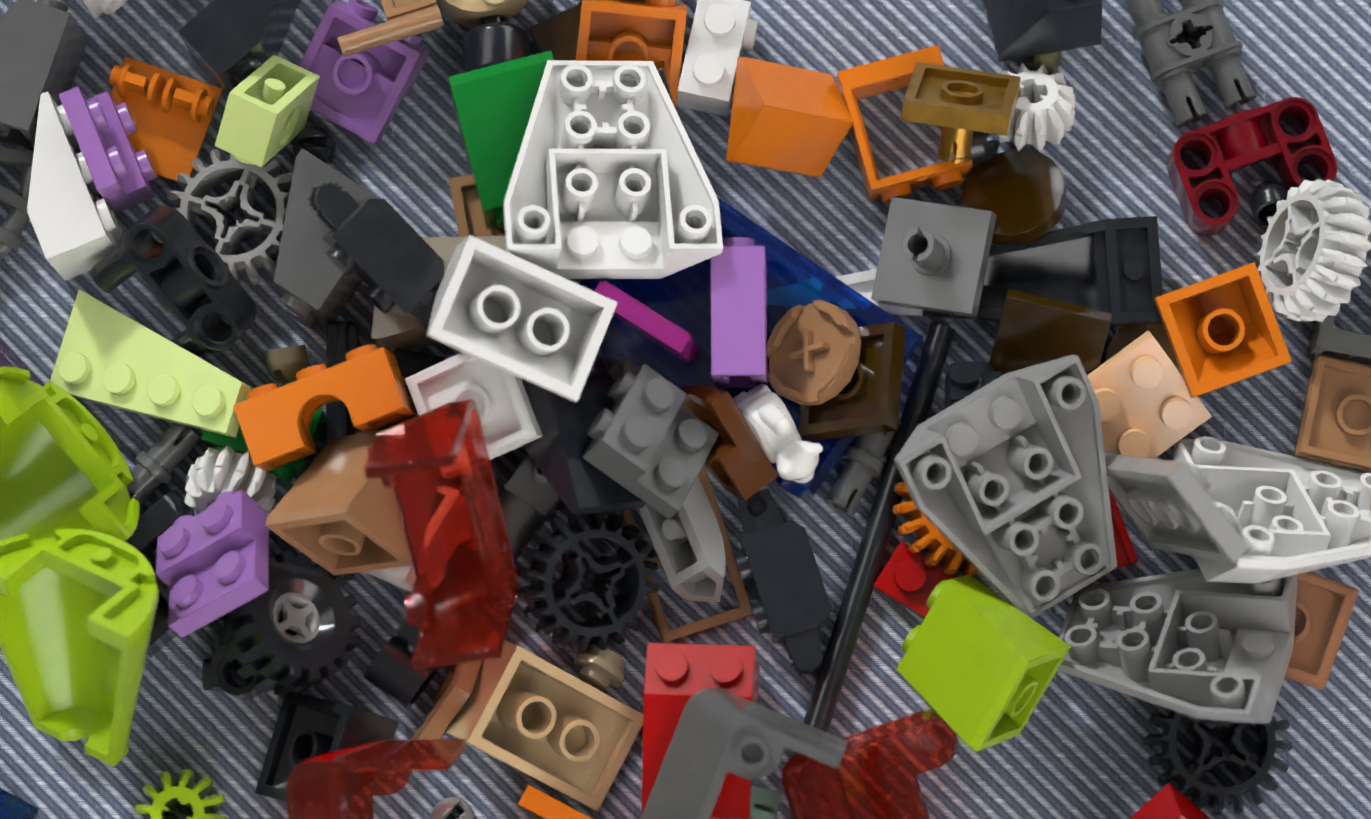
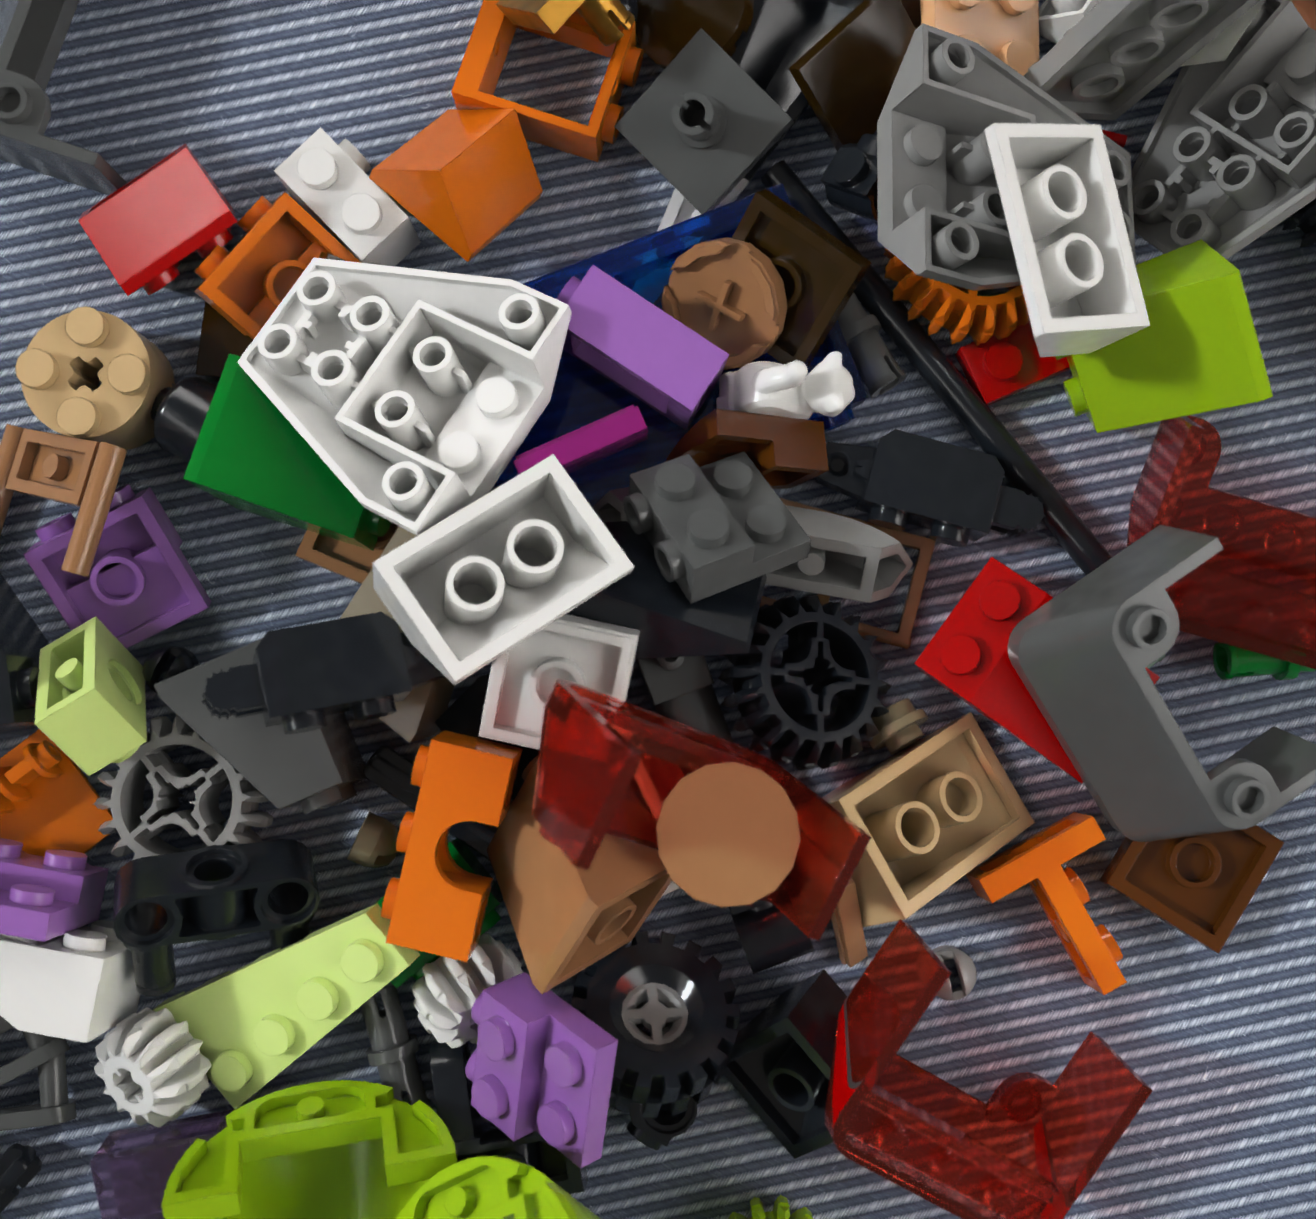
camera: 60 degrees left, 5 degrees up
none -> white gear [94,1007,212,1128]
none -> medium nougat tile [656,762,800,907]
none -> white slope [985,123,1150,357]

